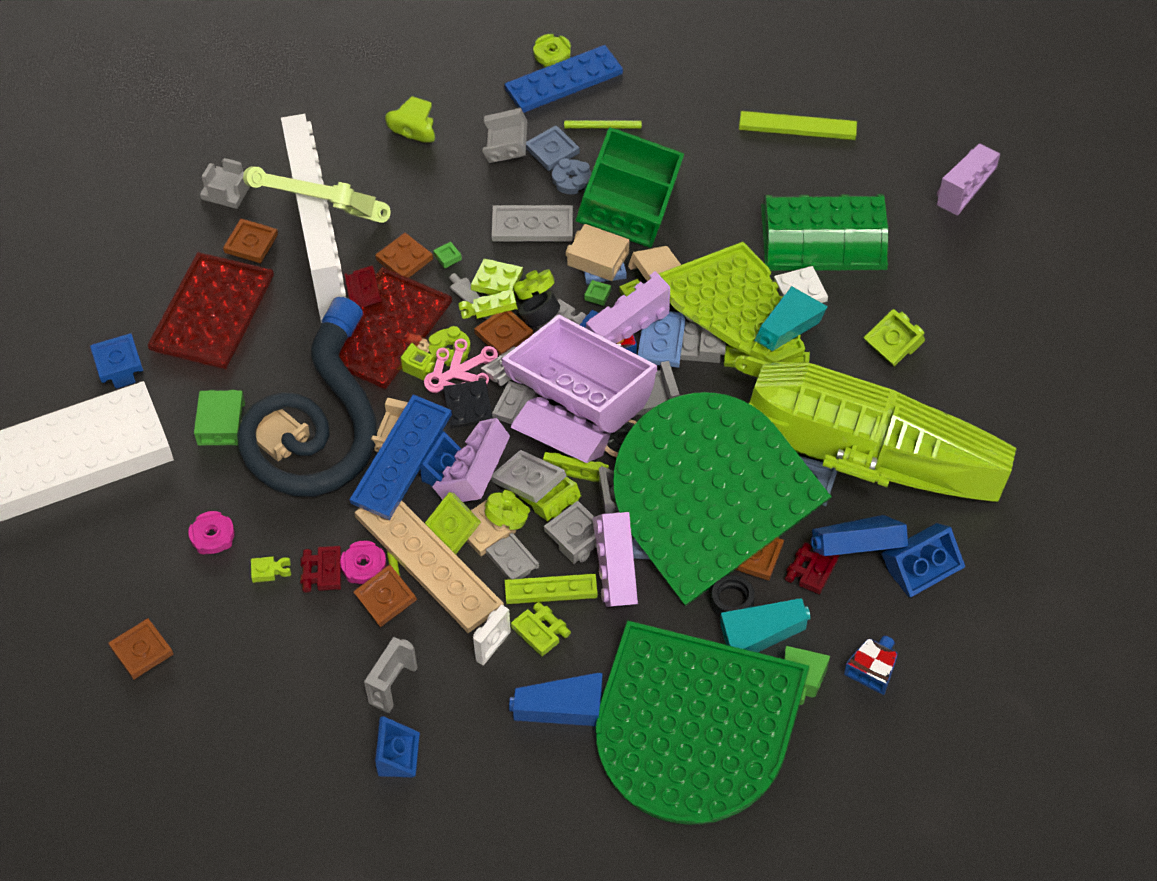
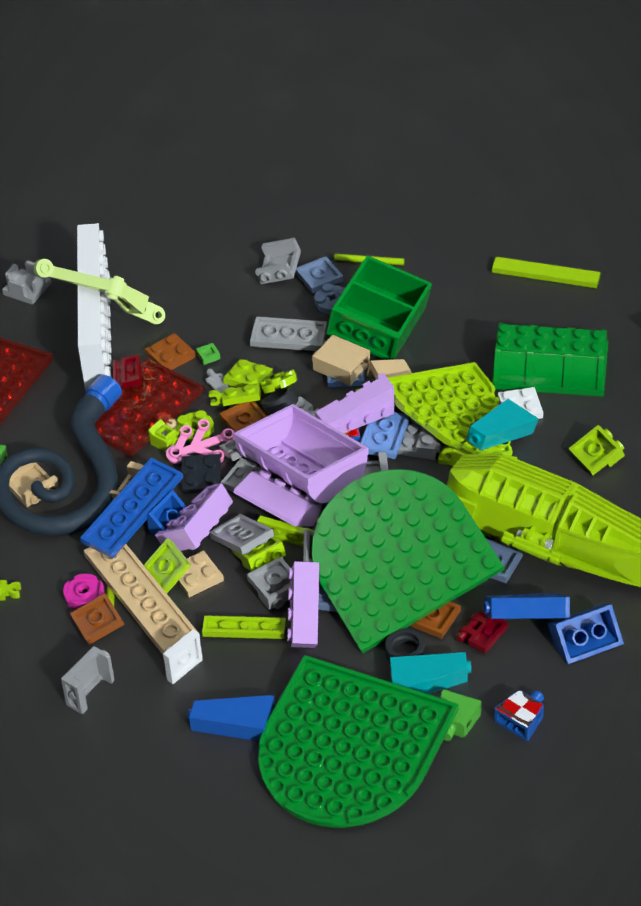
camera: 10 degrees right, 10 degrees down
dark orange plate [223,219,278,263] -> none
dark red plate [300,546,341,592] -> none
blue slope [375,716,420,777] -> none
lime piece [385,96,435,143] -> none
lime plate [484,490,530,530] -> none
light grey plate [486,533,539,580] -> none
blue plate [504,45,623,113] -> none
lime plate [511,602,571,657] -> none
lime plate [533,34,571,68] -> none
bright green plate [584,280,611,306] -> none

